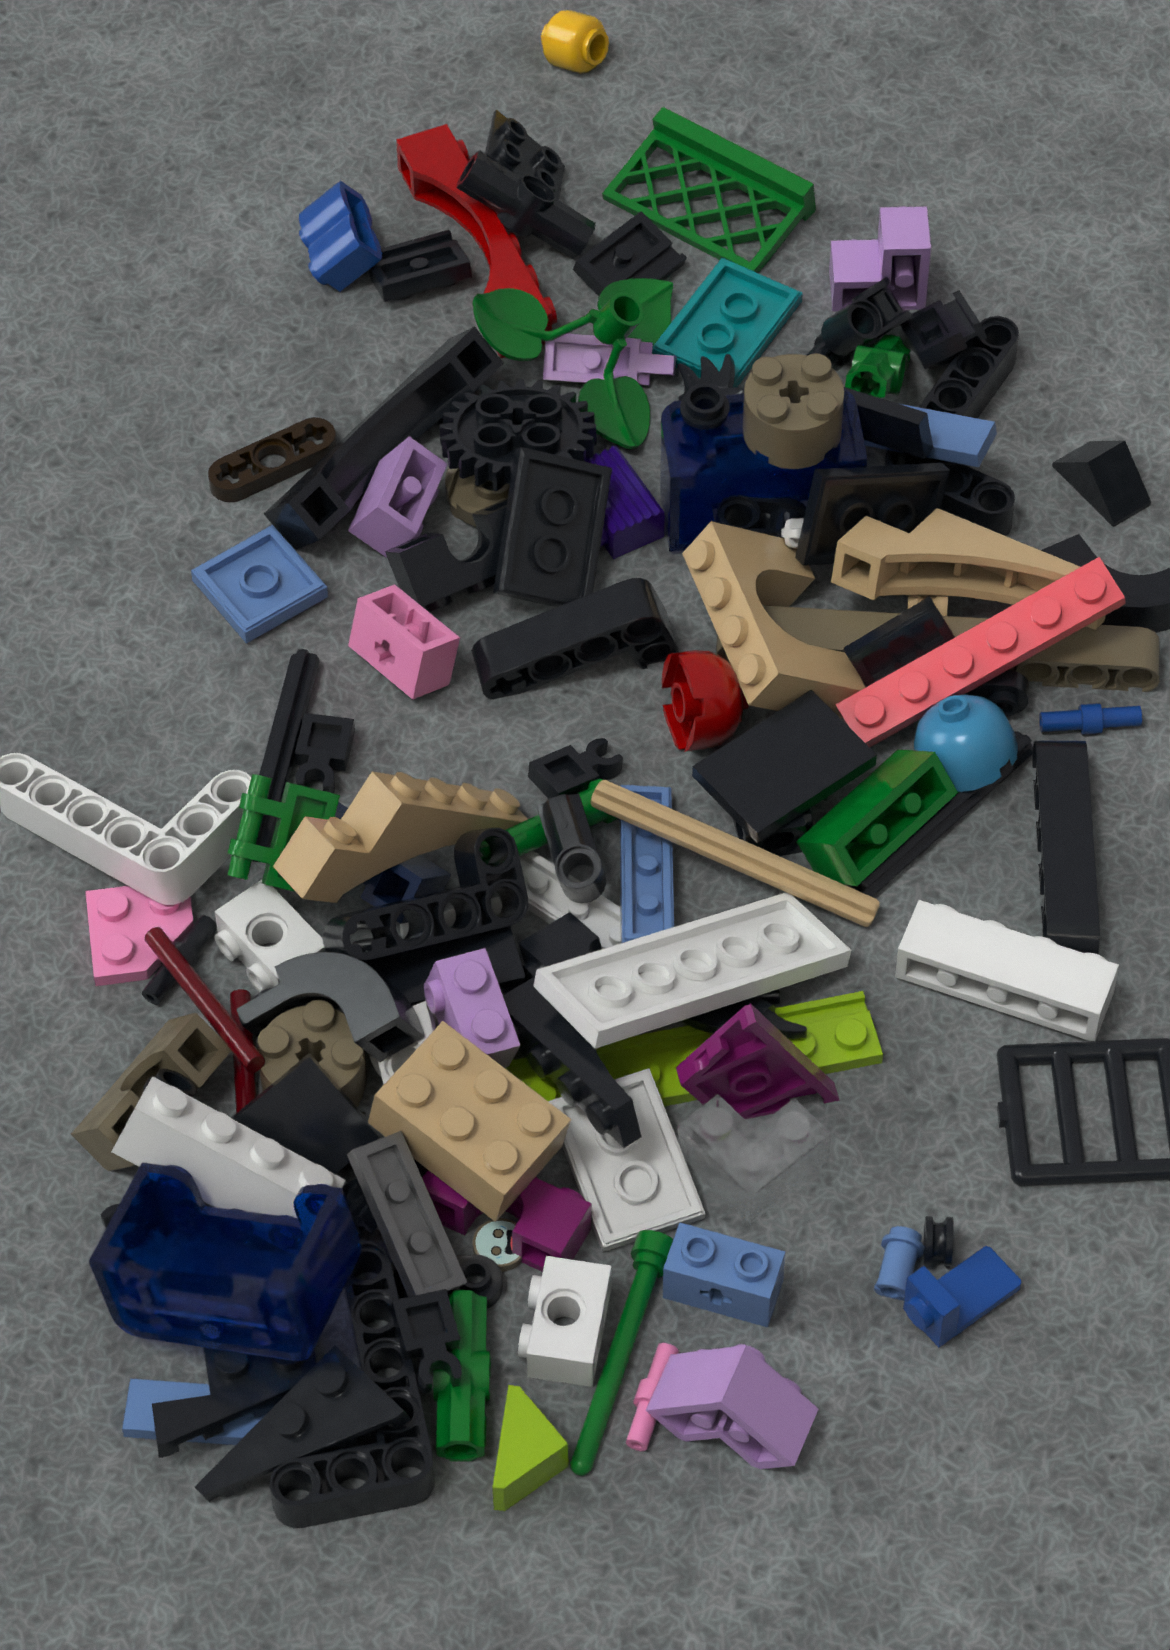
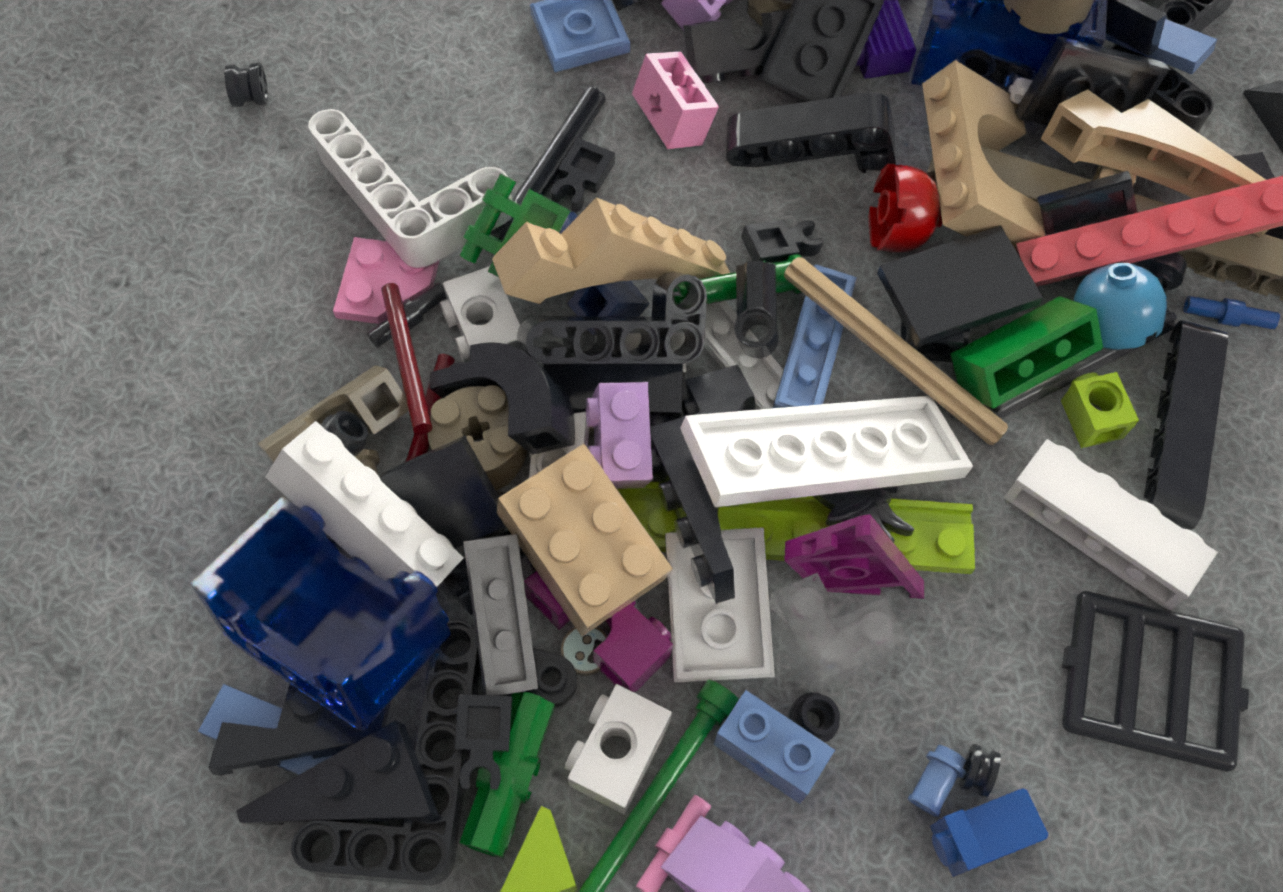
camera: 15 degrees right, 10 degrees up
none -> black plate [789,692,840,743]
none -> lime brick [1061,372,1139,448]

